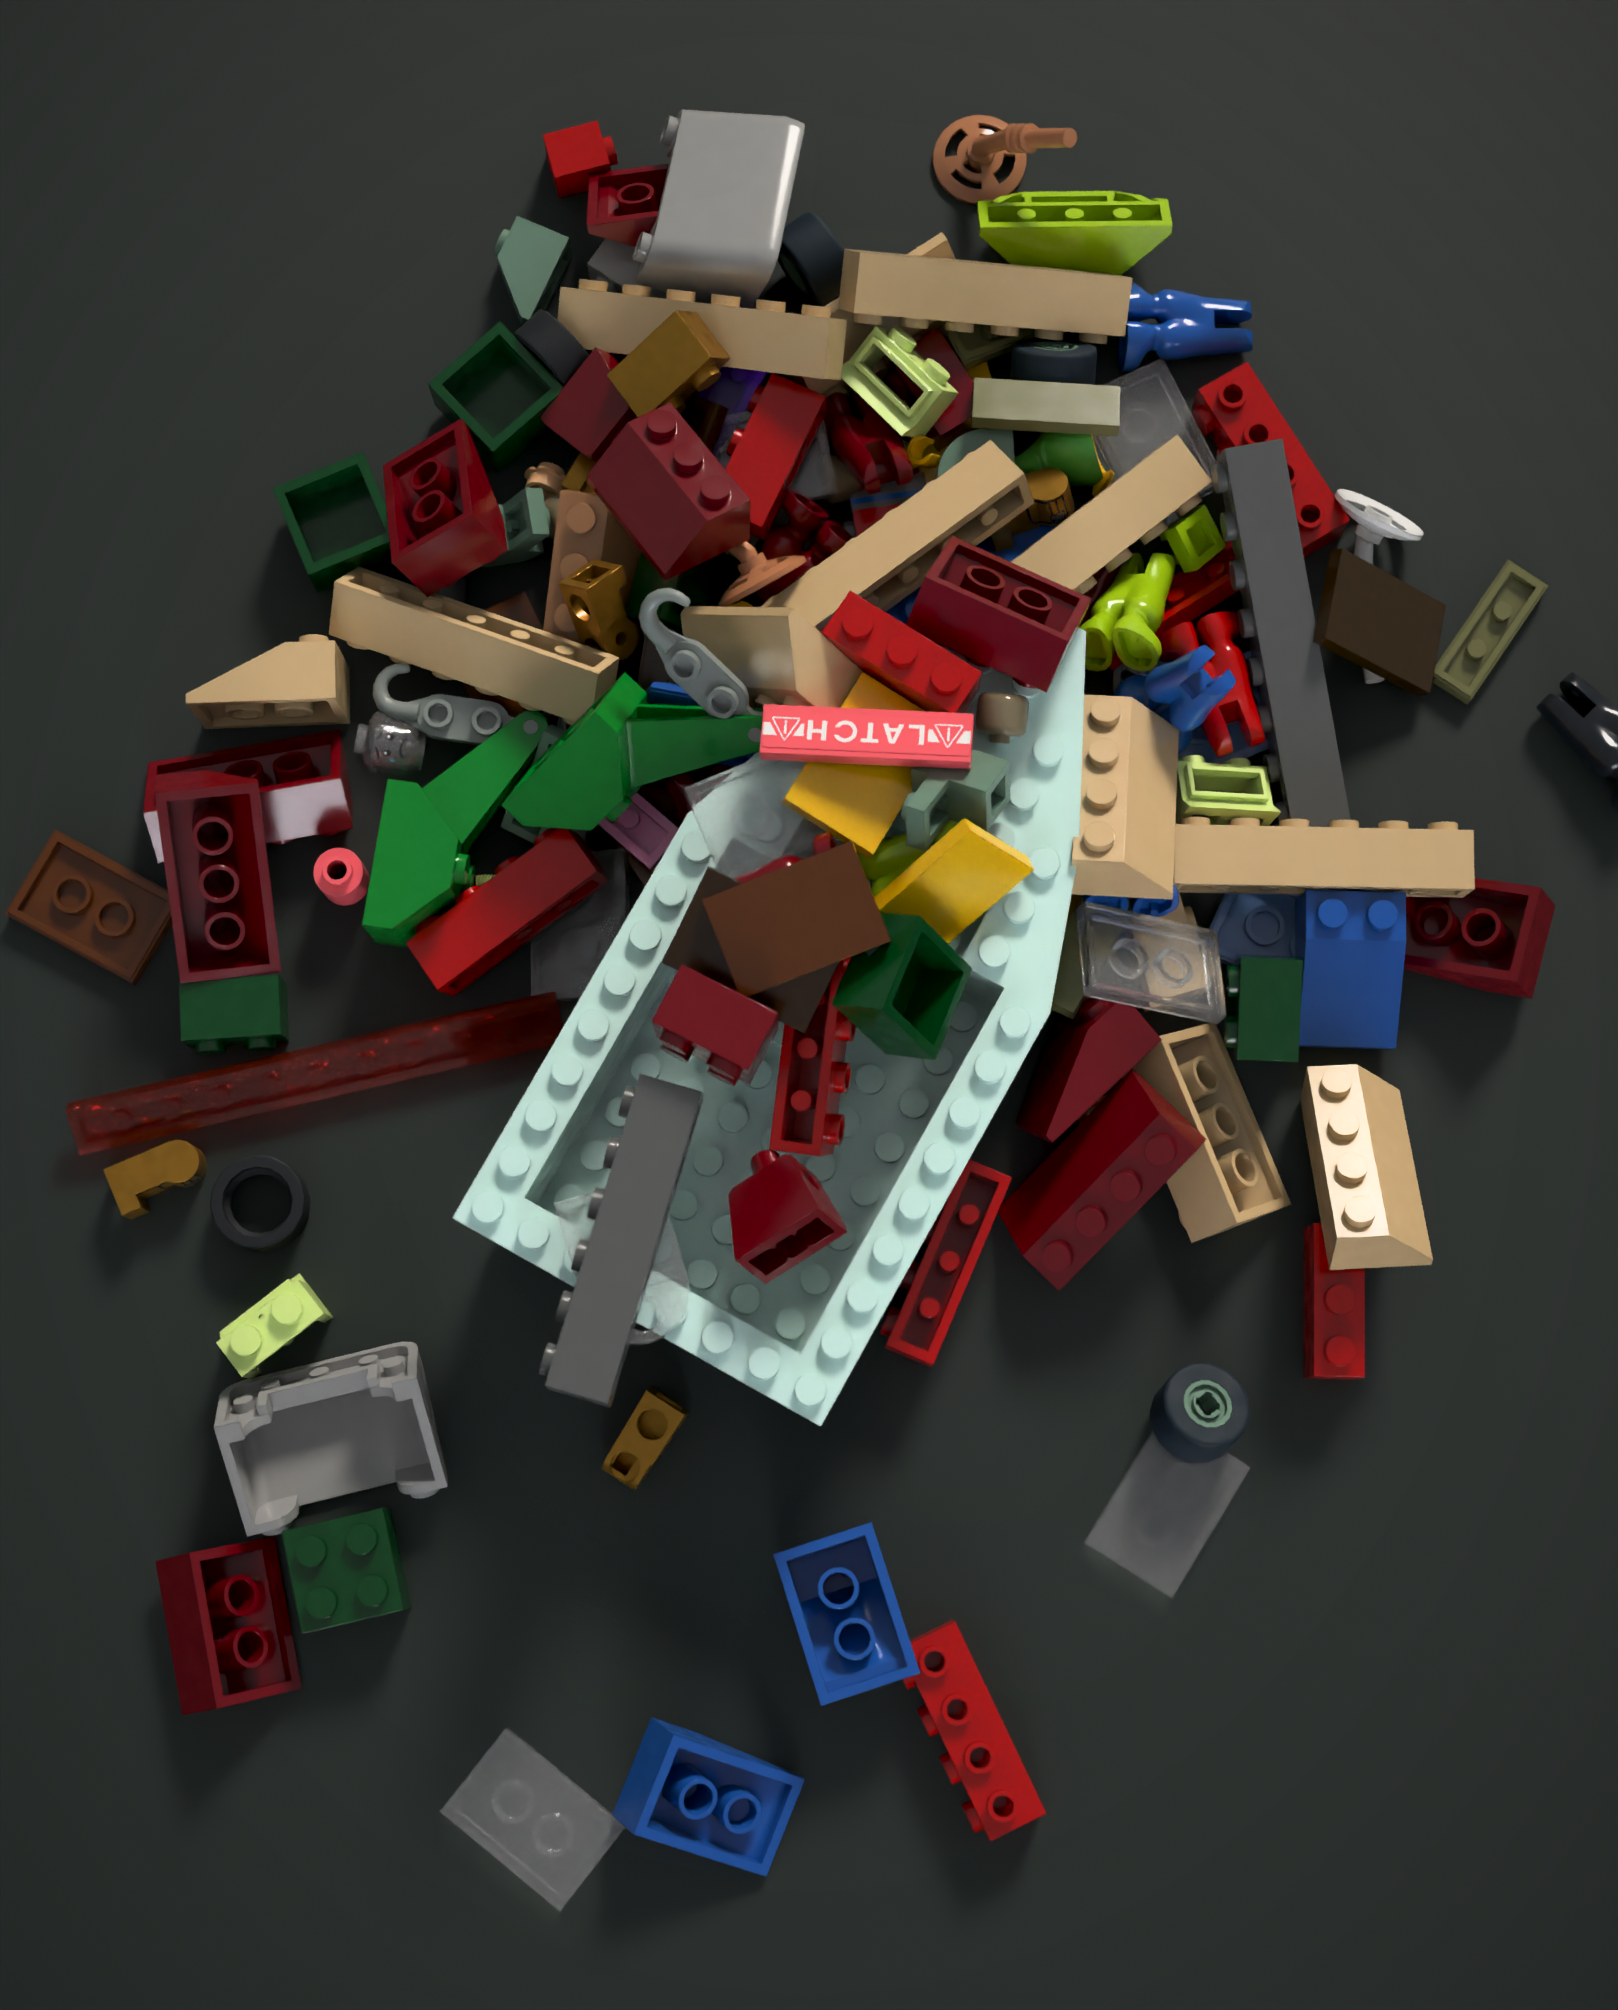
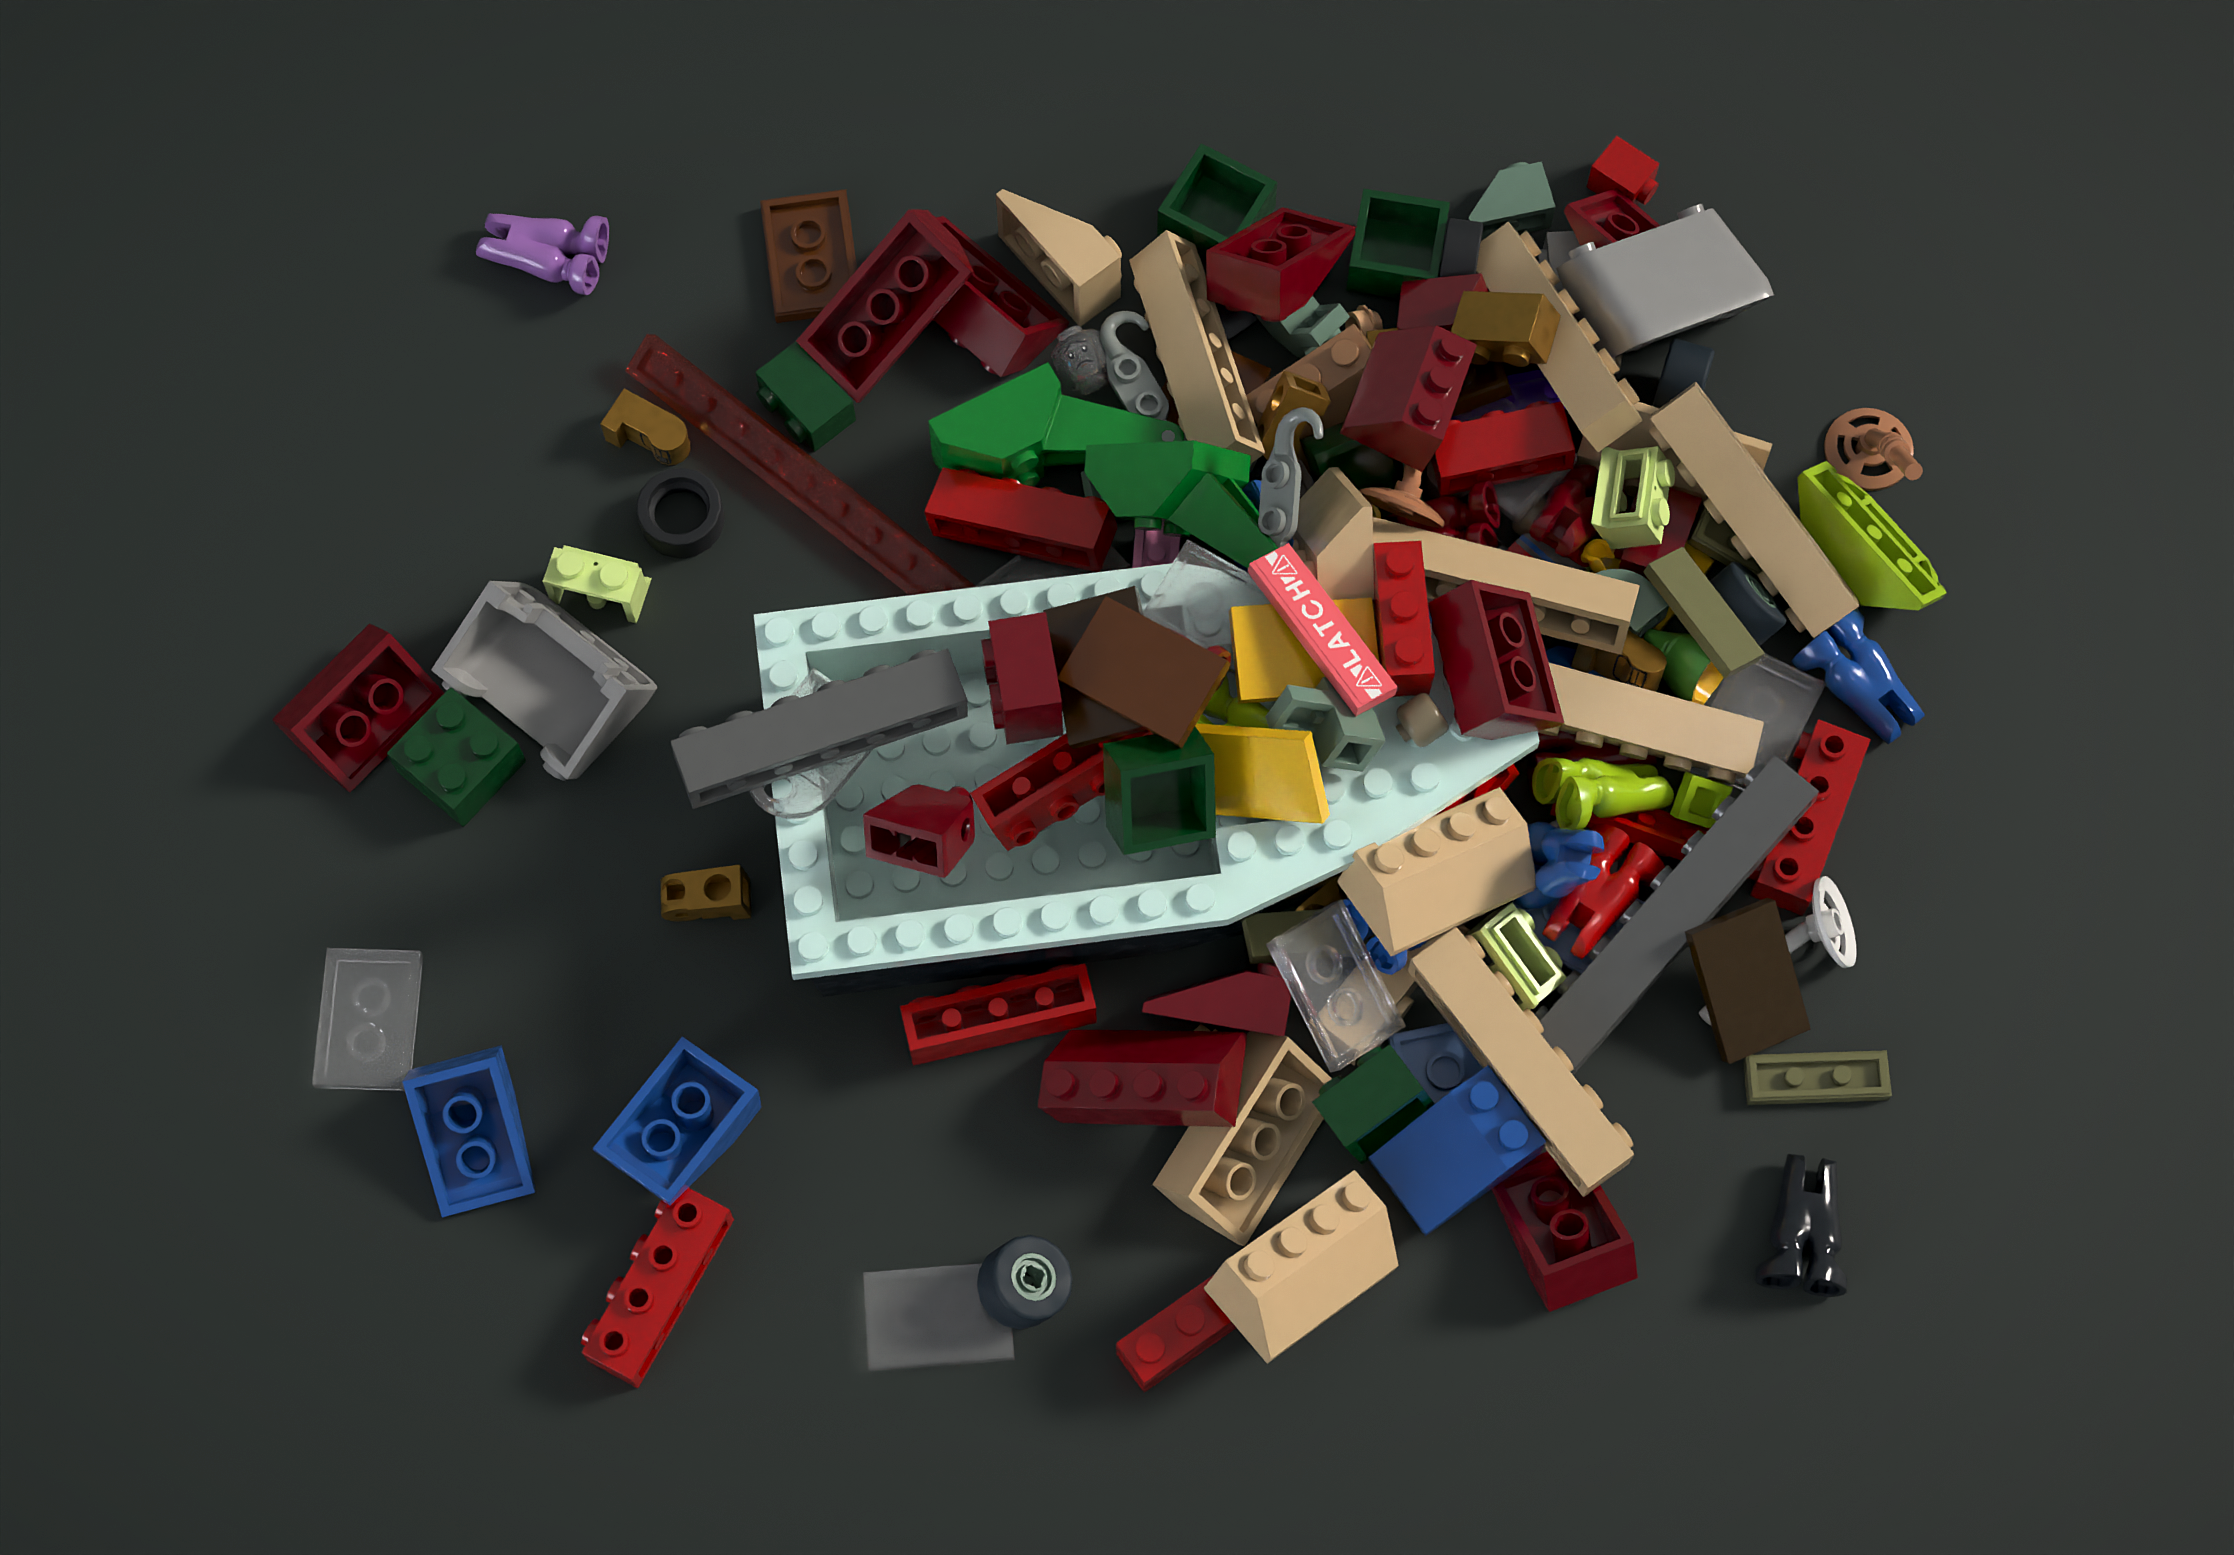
camera: 55 degrees right, 10 degrees down
coral brick [313,848,370,906] -> none

